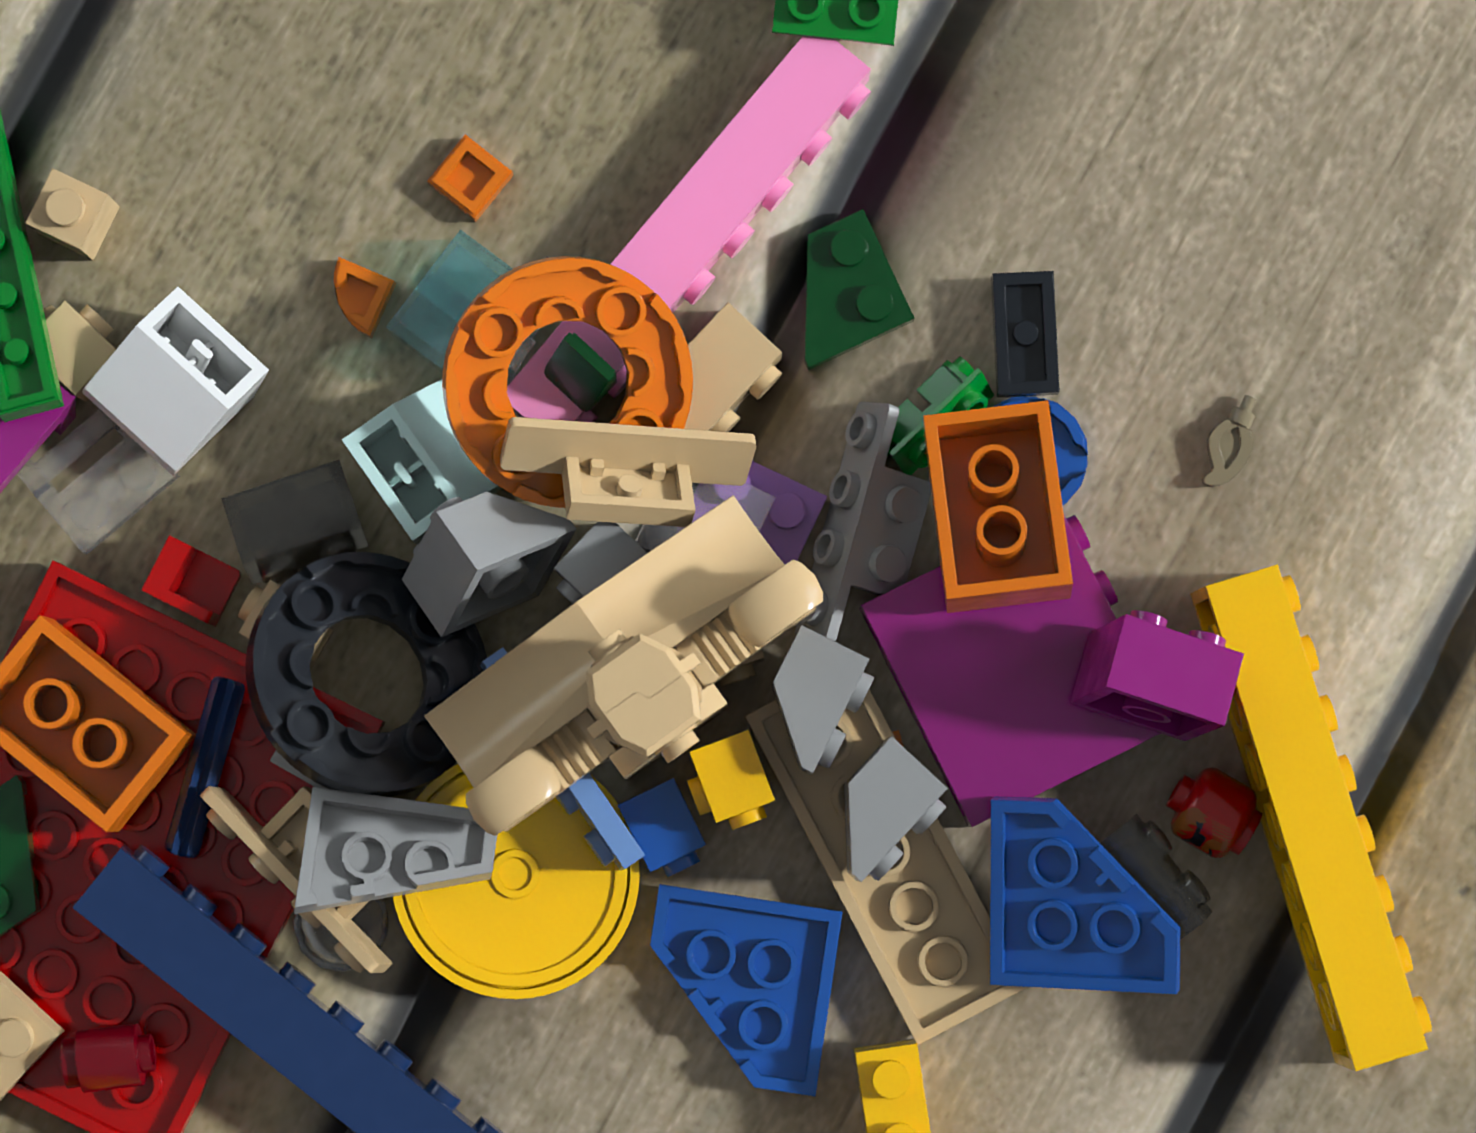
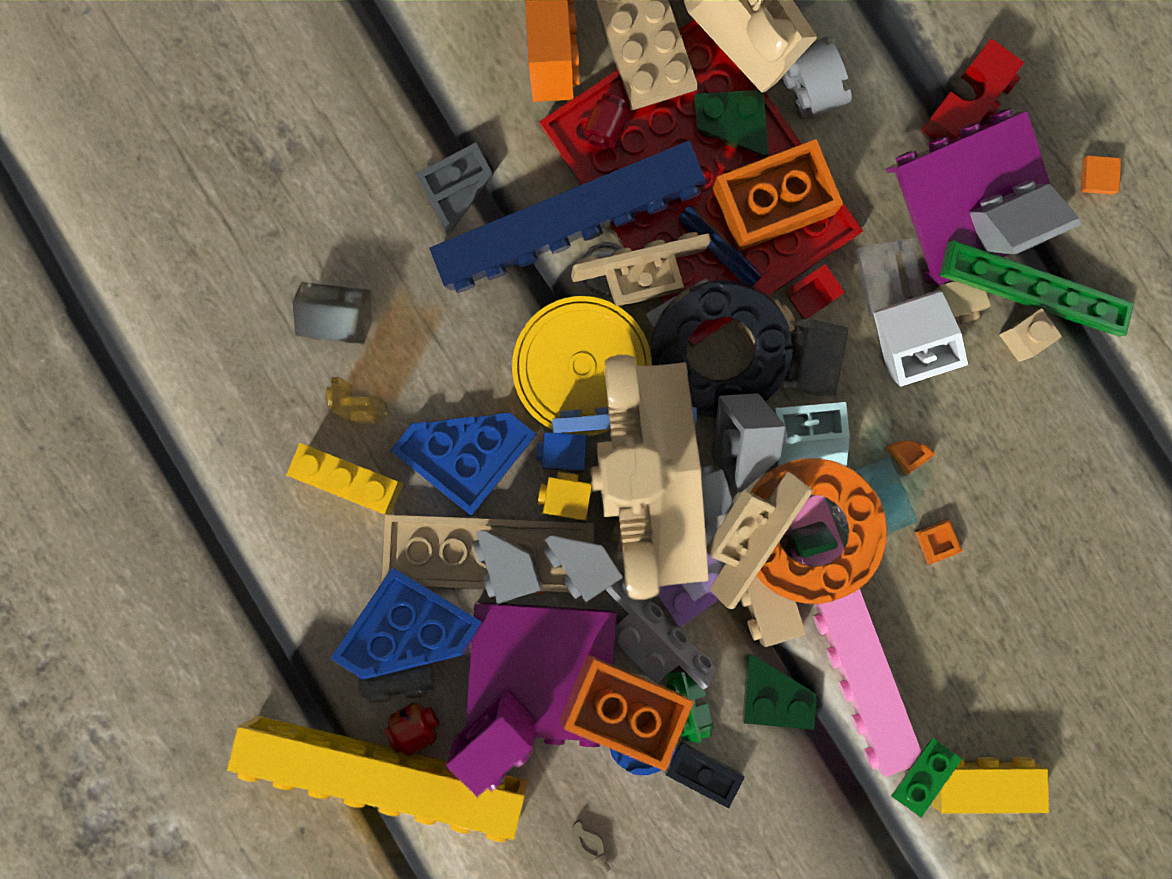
camera: 120 degrees right, 0 degrees up
light grey wing [294,787,497,914] -> none

